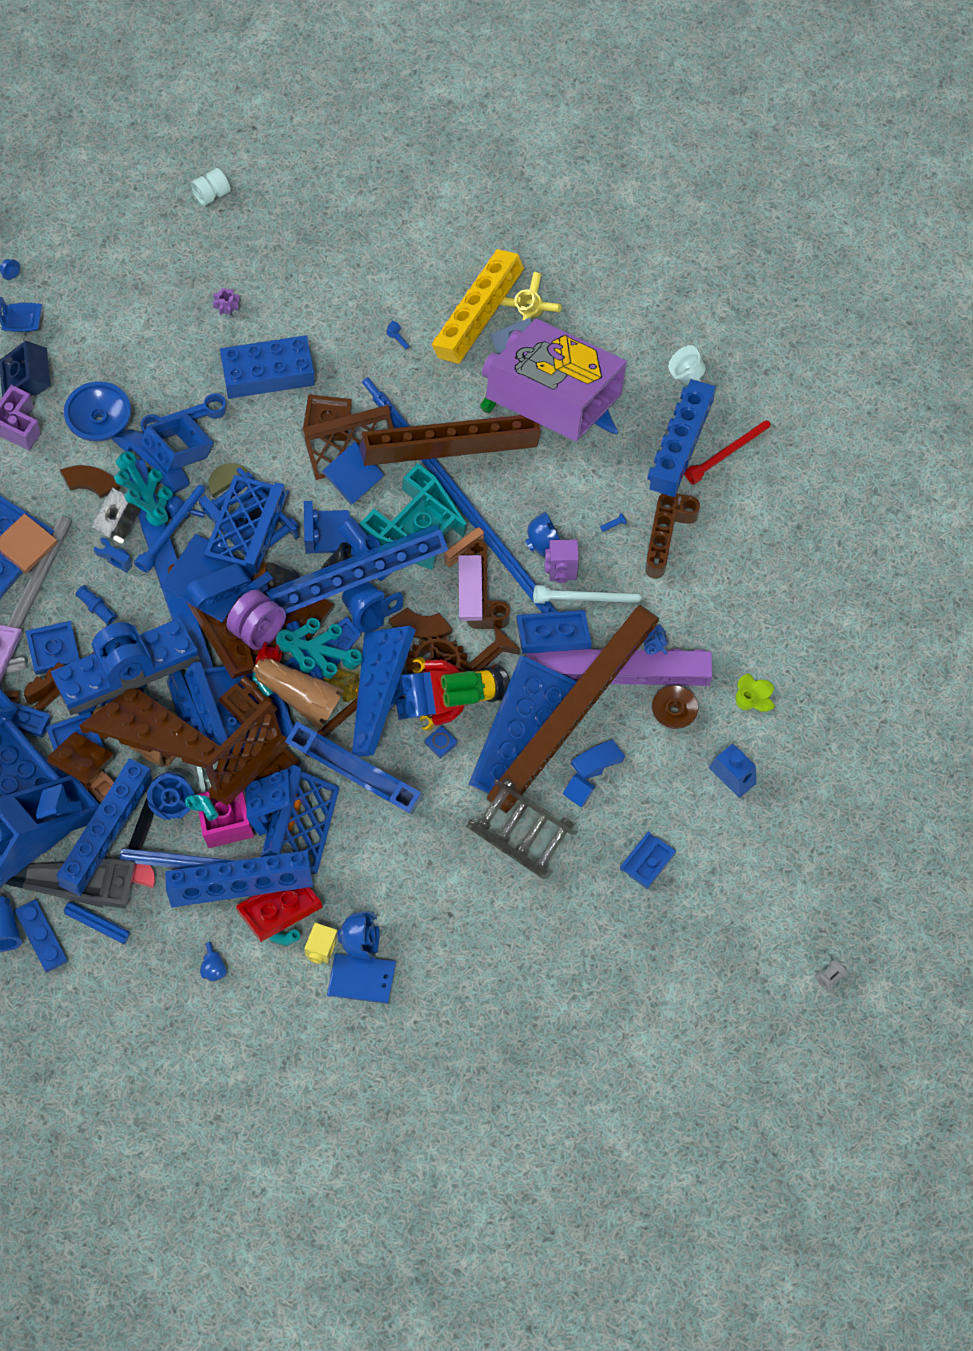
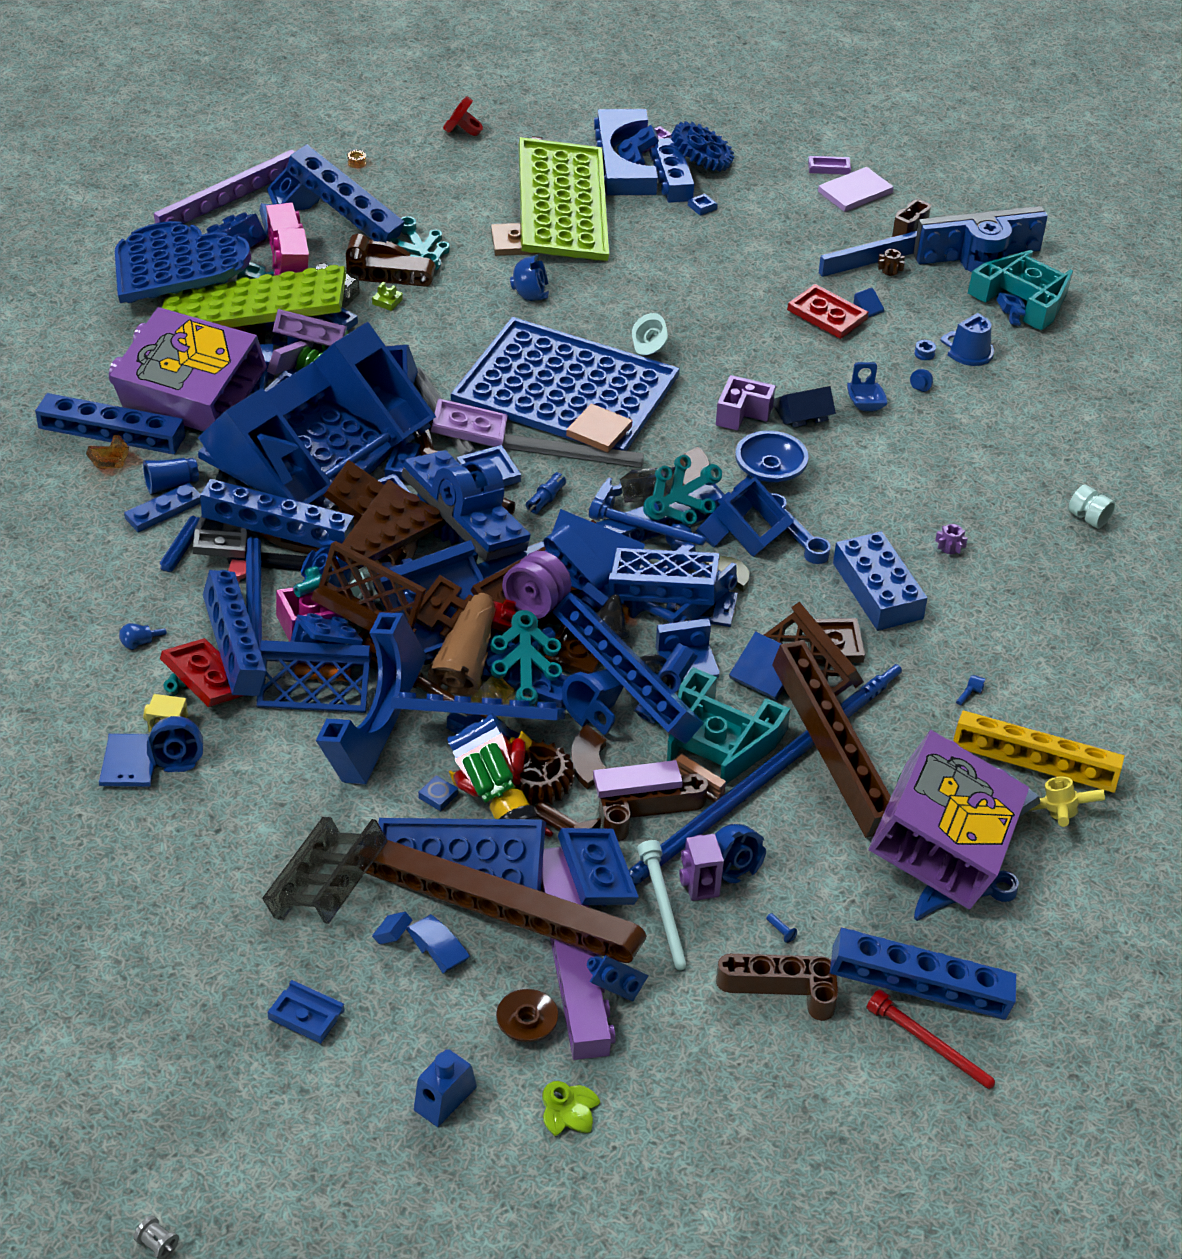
camera: 80 degrees right, 20 degrees down
light aqua piece [668,345,706,385] -> none

